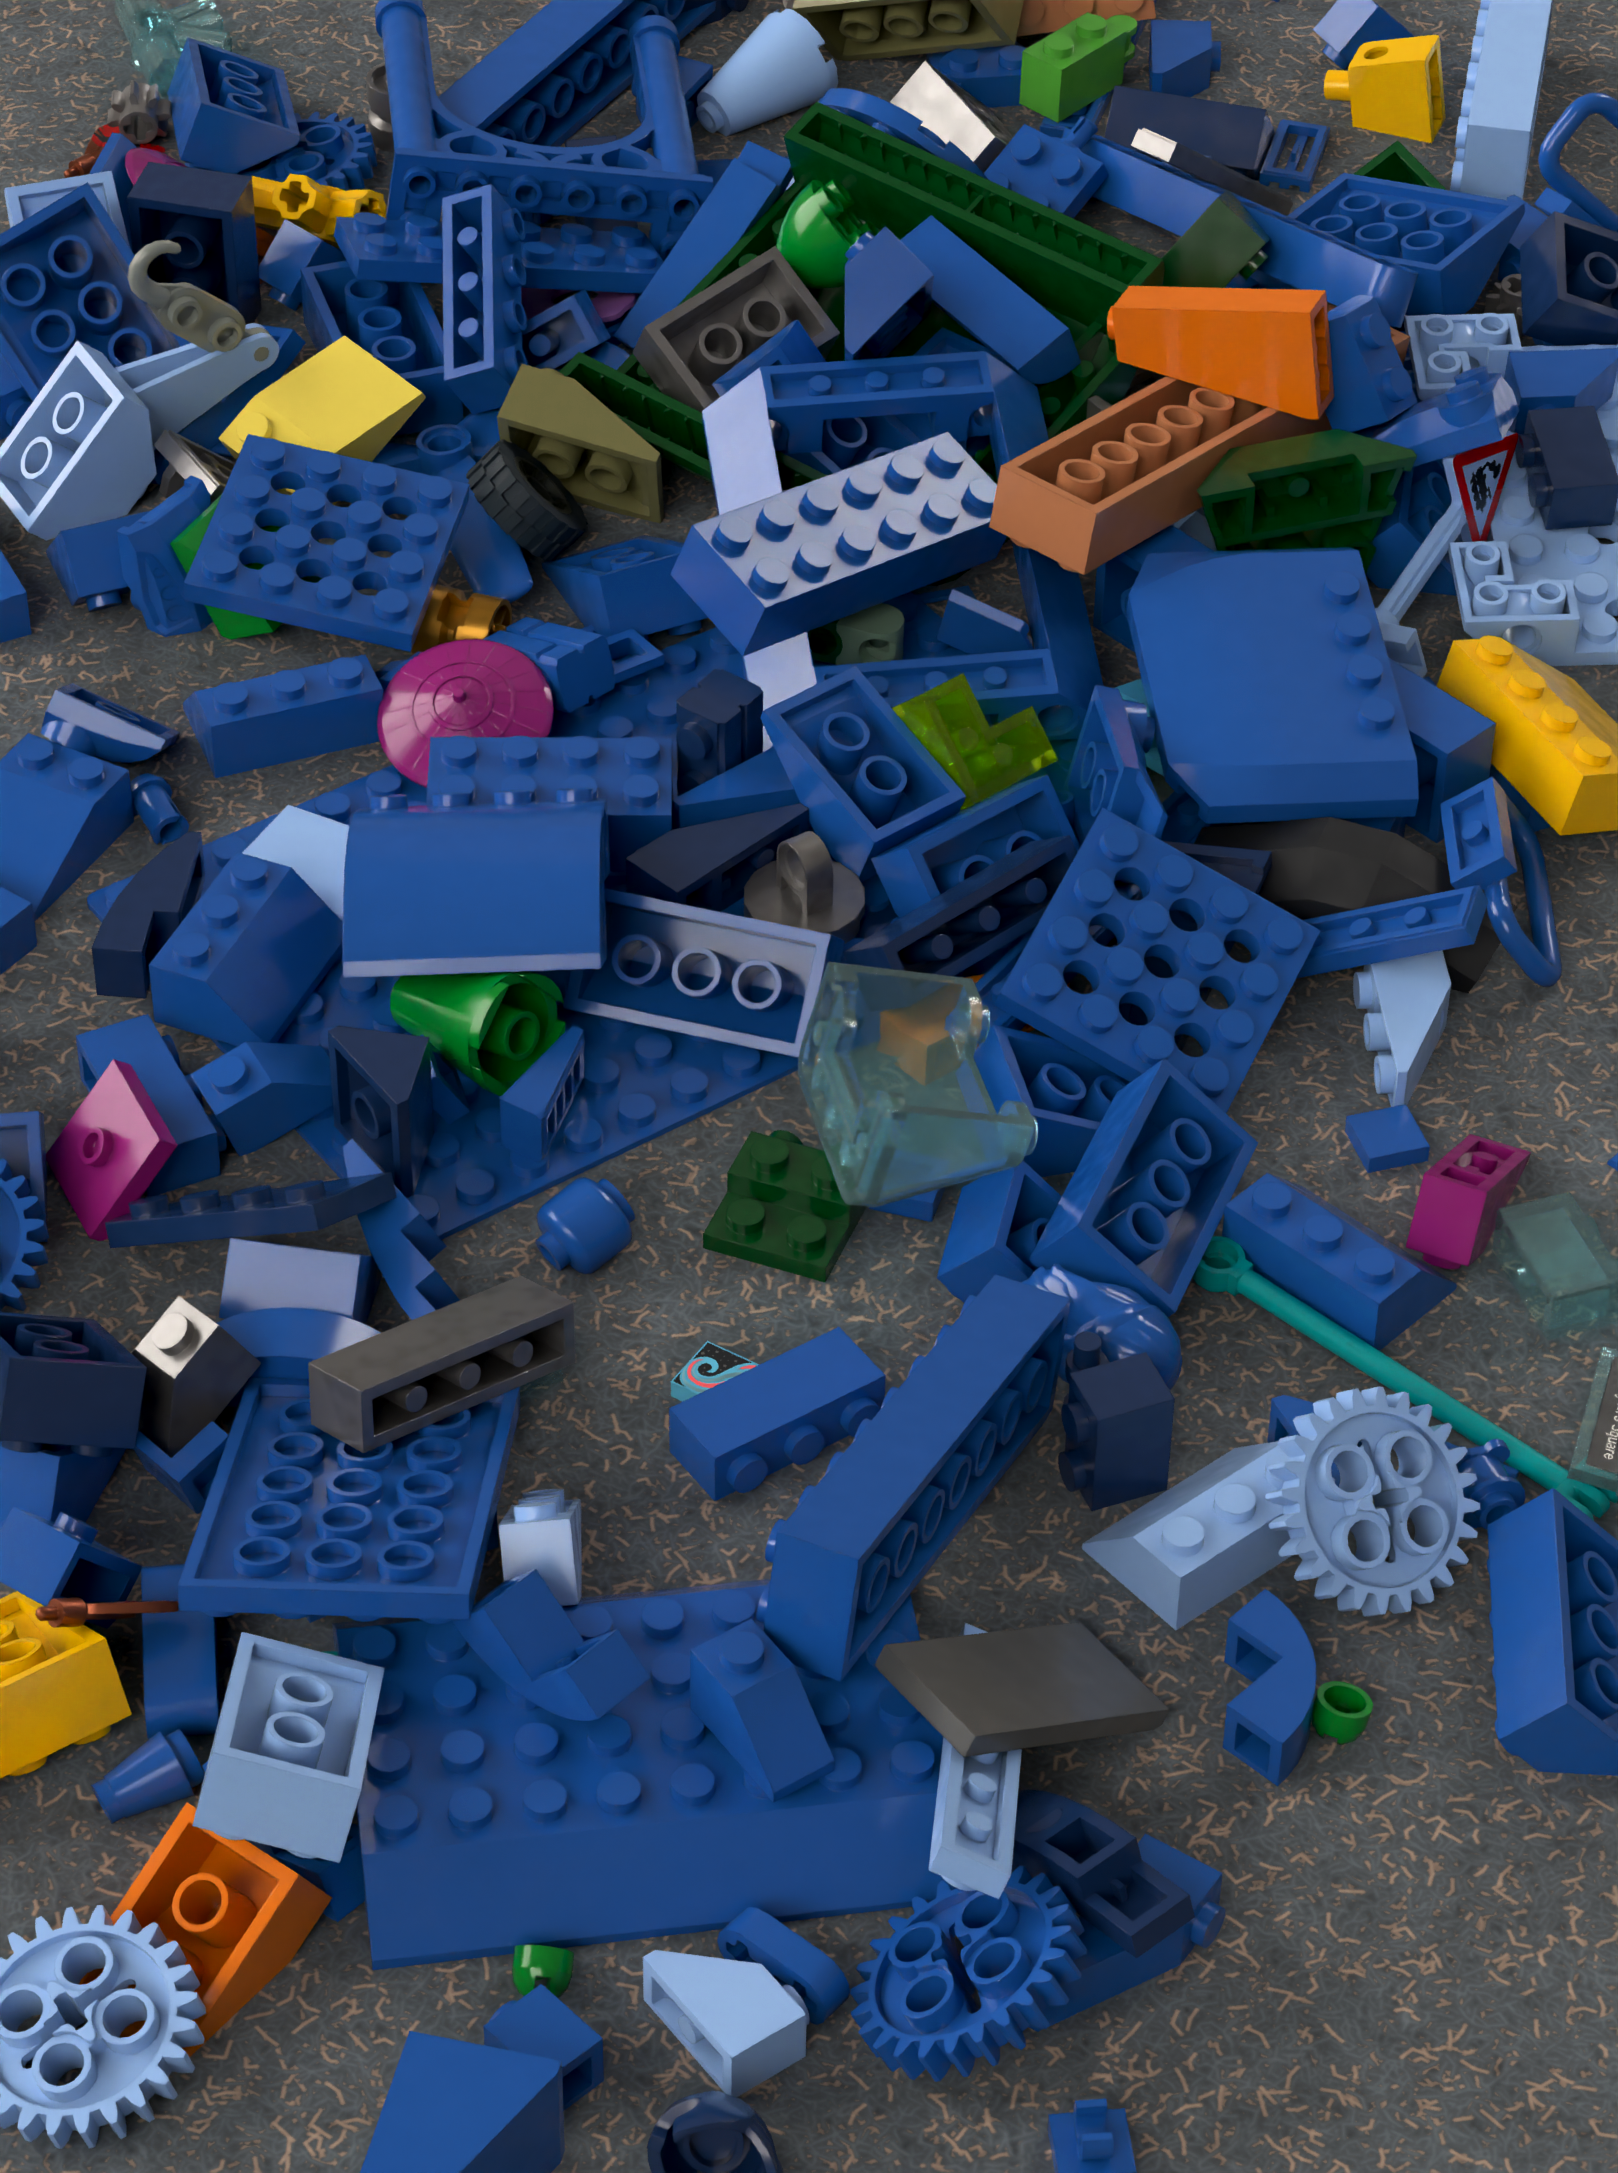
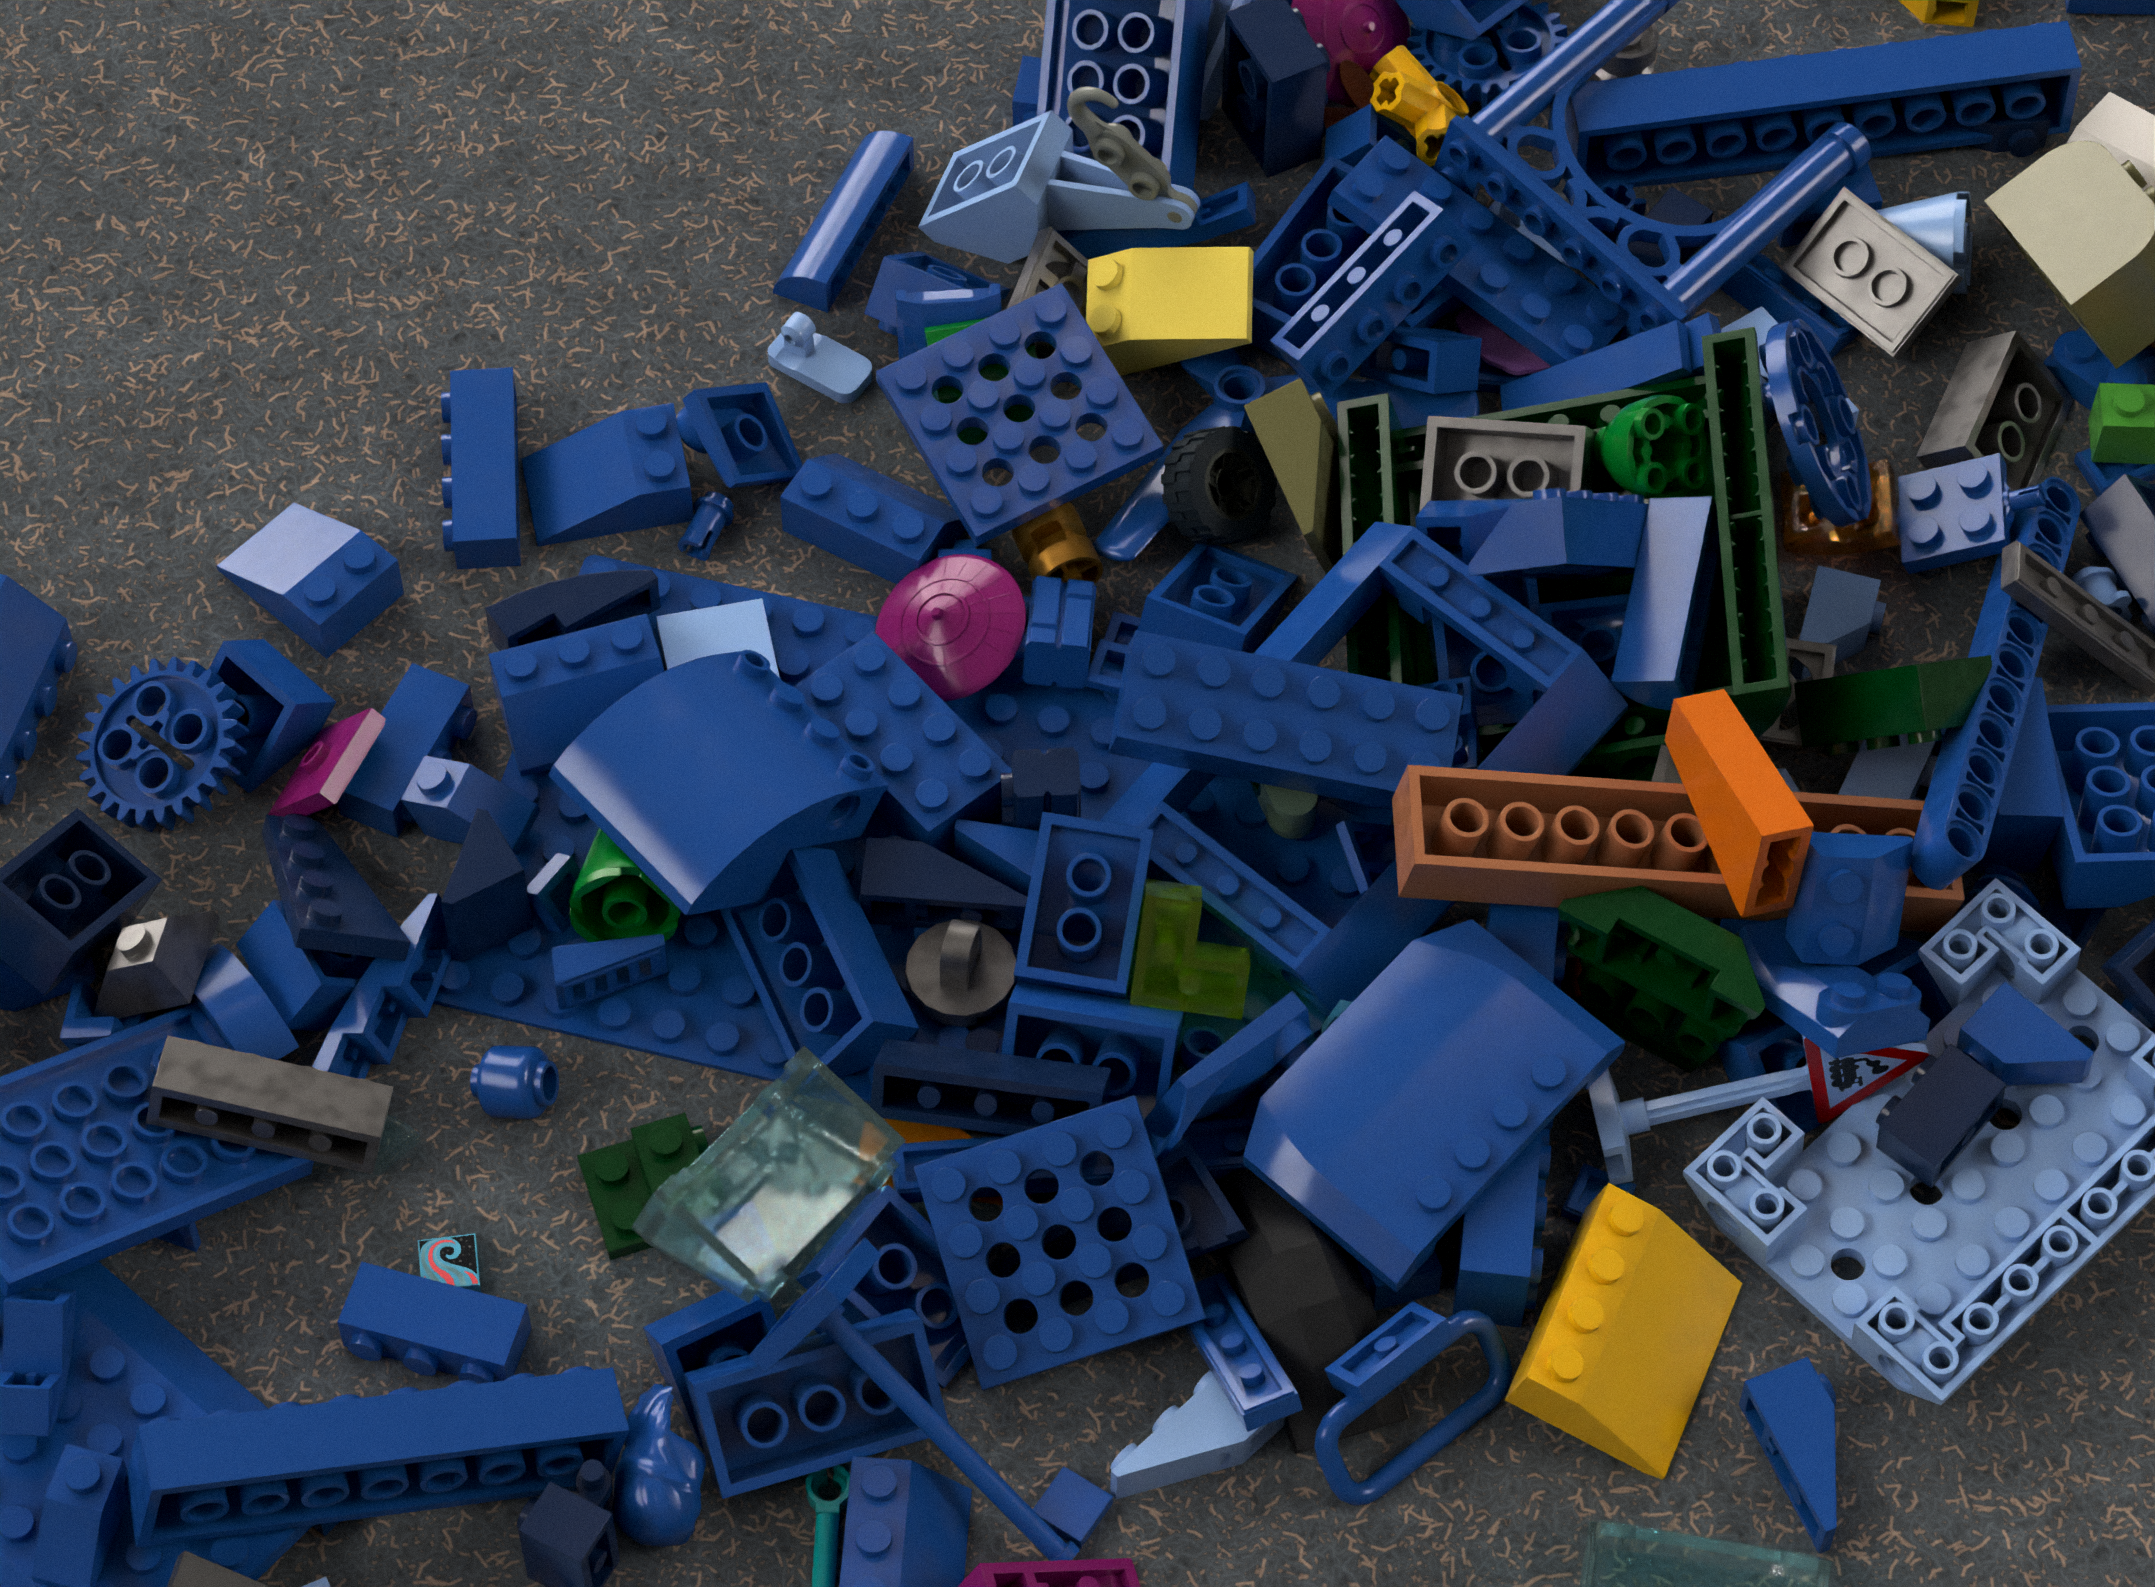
camera: 50 degrees right, 15 degrees up
light blue slope [499,1489,582,1606] -> none
none -> blue tile [749,1238,1080,1561]
none -> light blue piece [767,312,872,403]
none -> flat silver tile [1780,187,1963,361]

